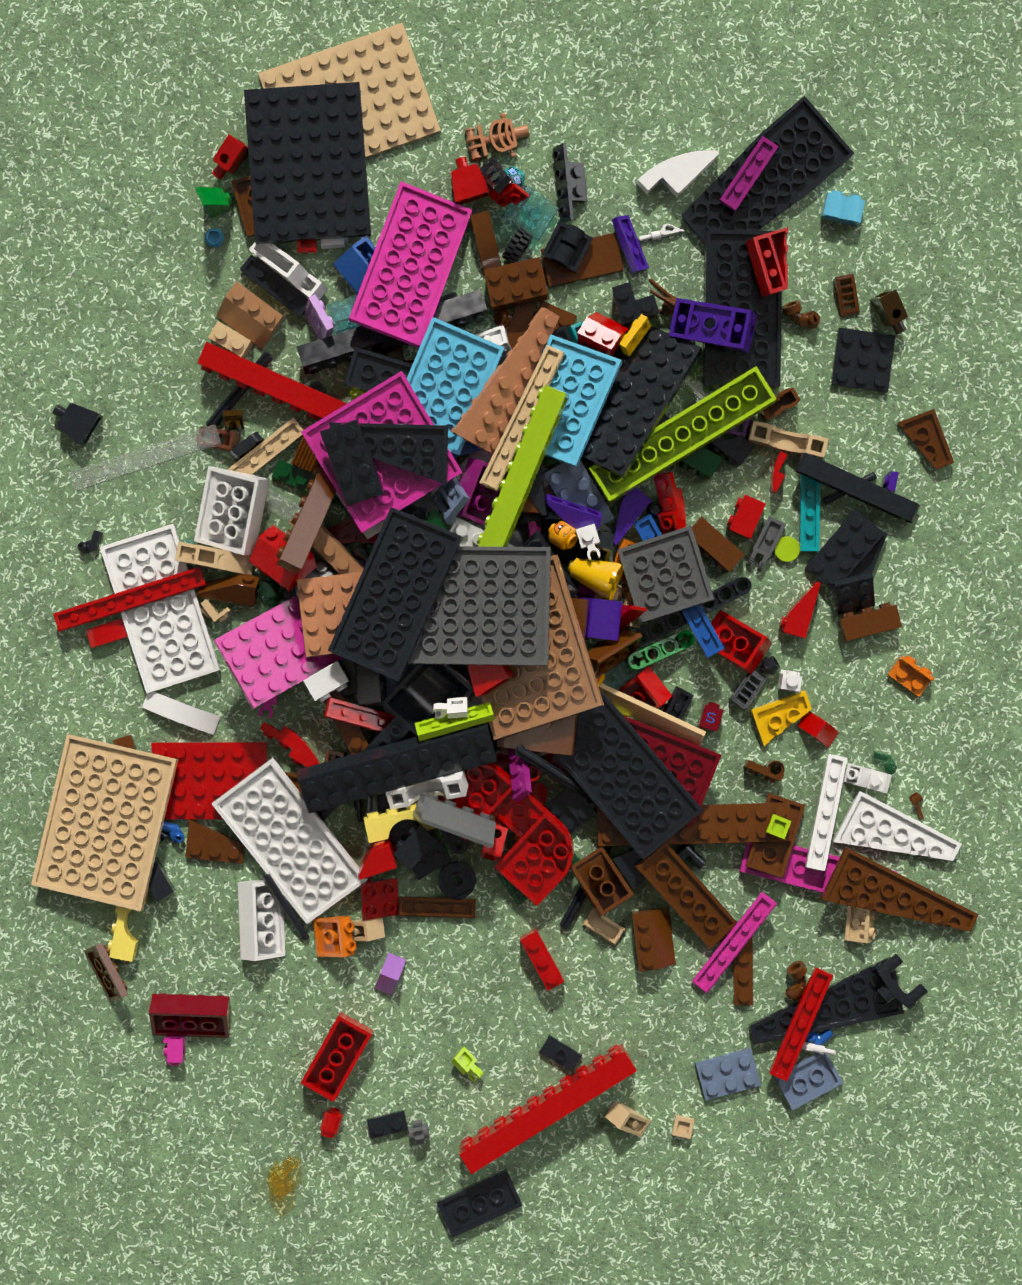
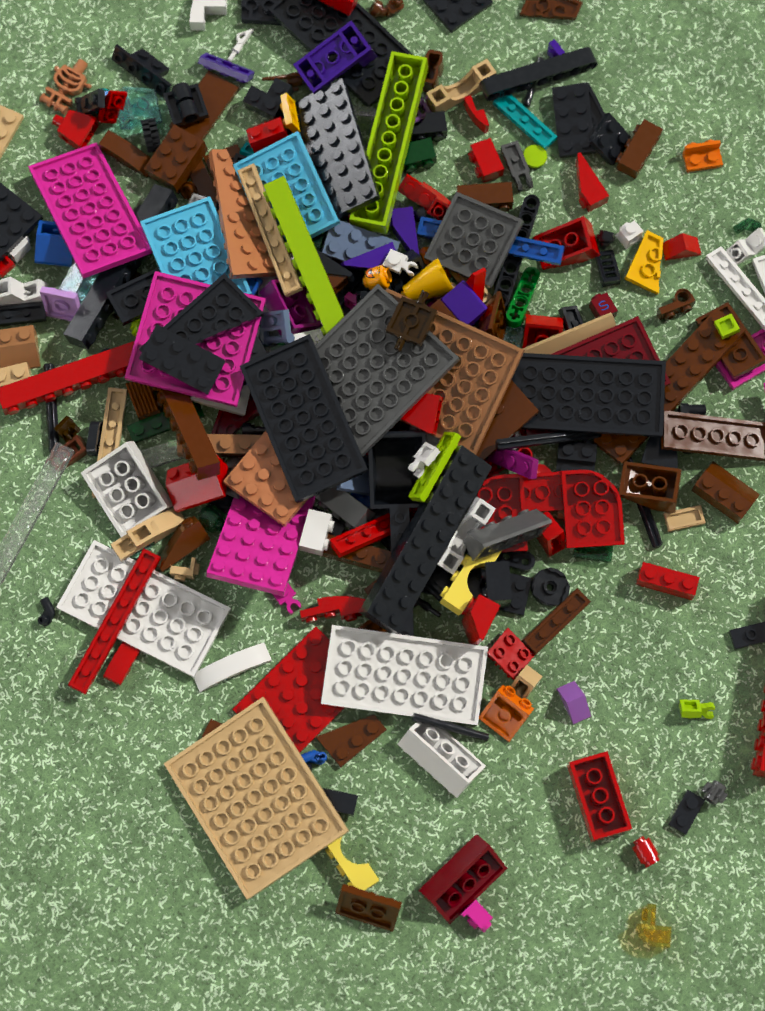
camera: 45 degrees left, 15 degrees down
none -> dark brown plate [386,290,438,352]

